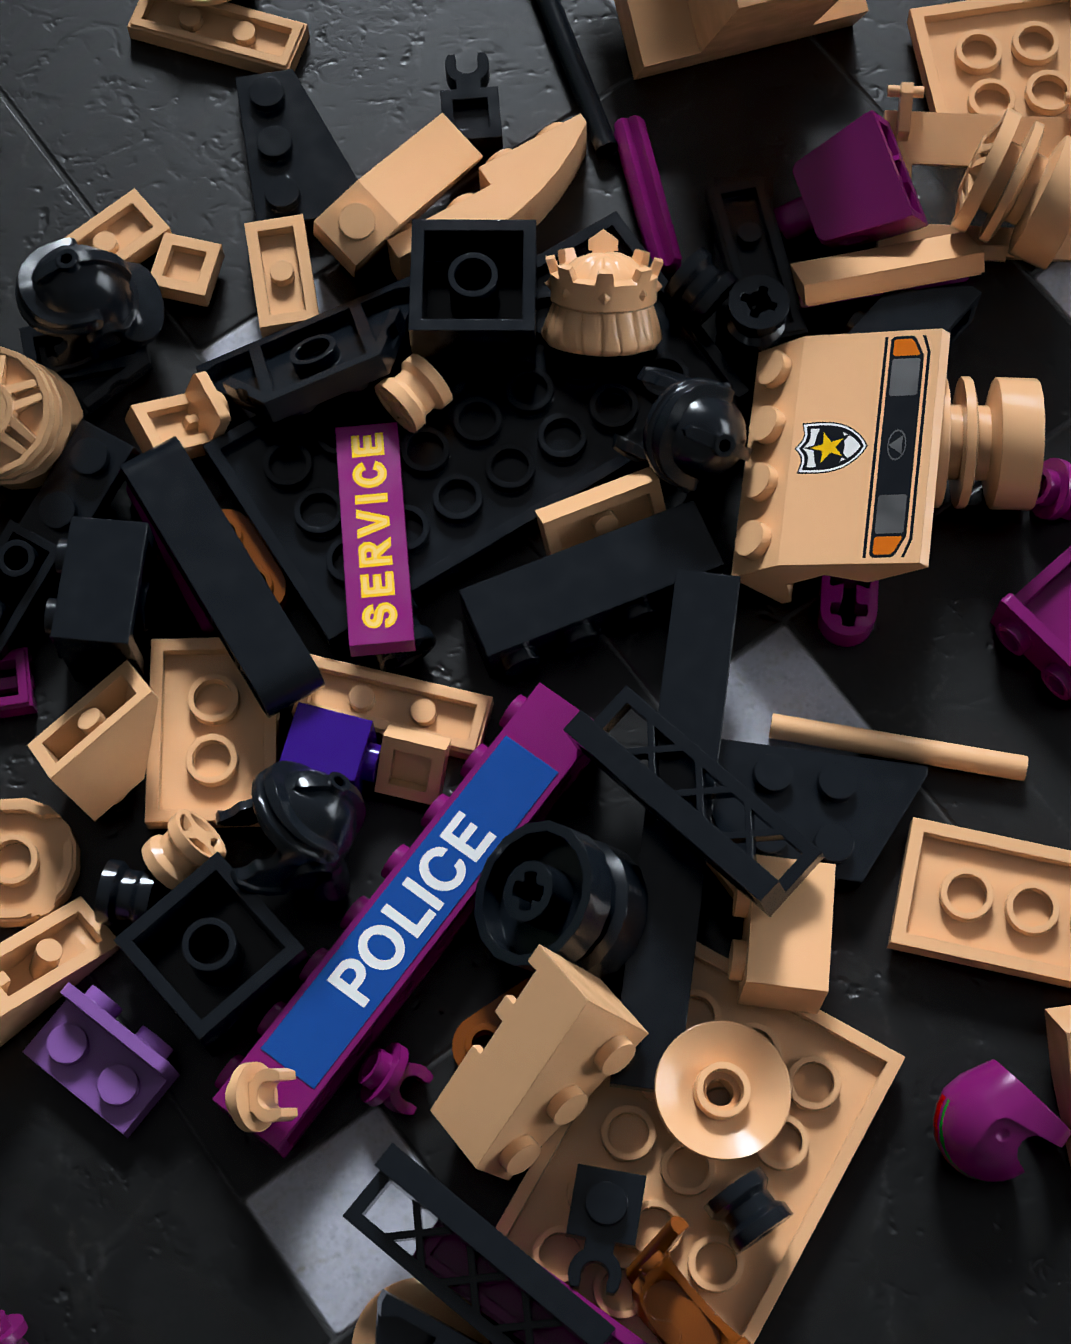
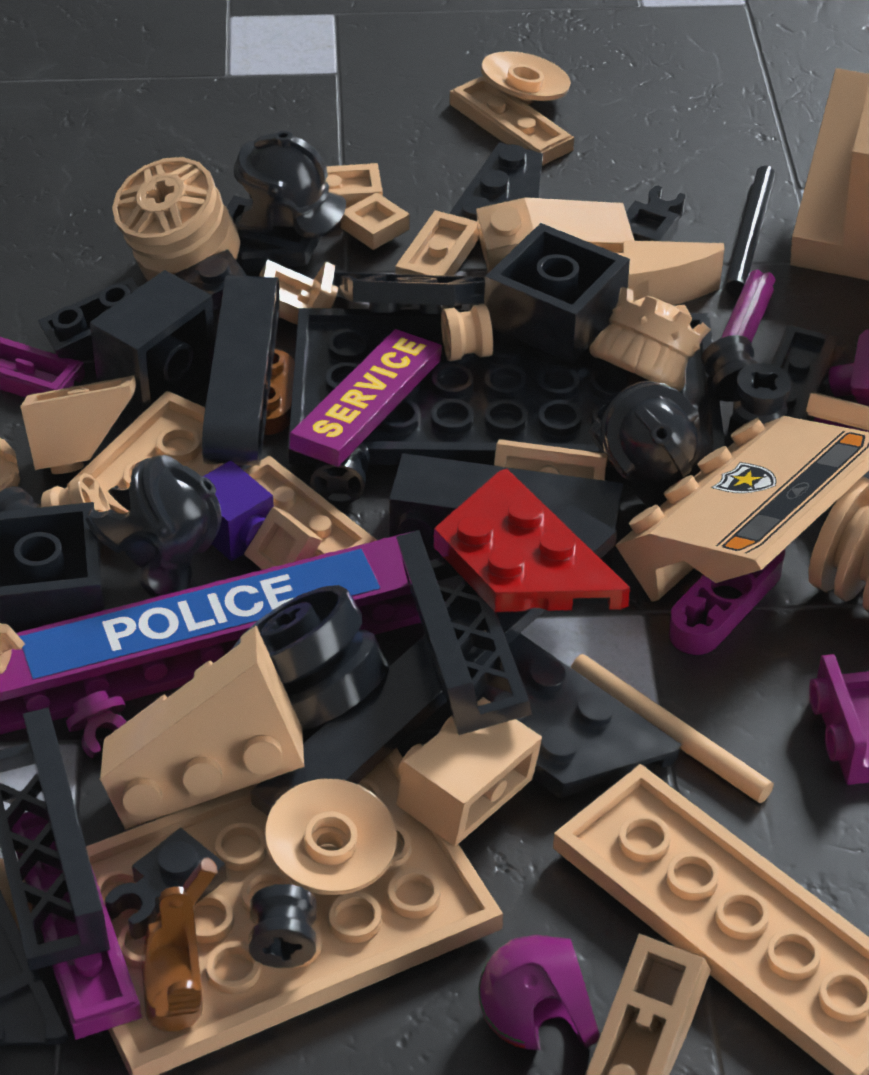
camera: 30 degrees right, 25 degrees down
none -> red wing [434,468,630,612]

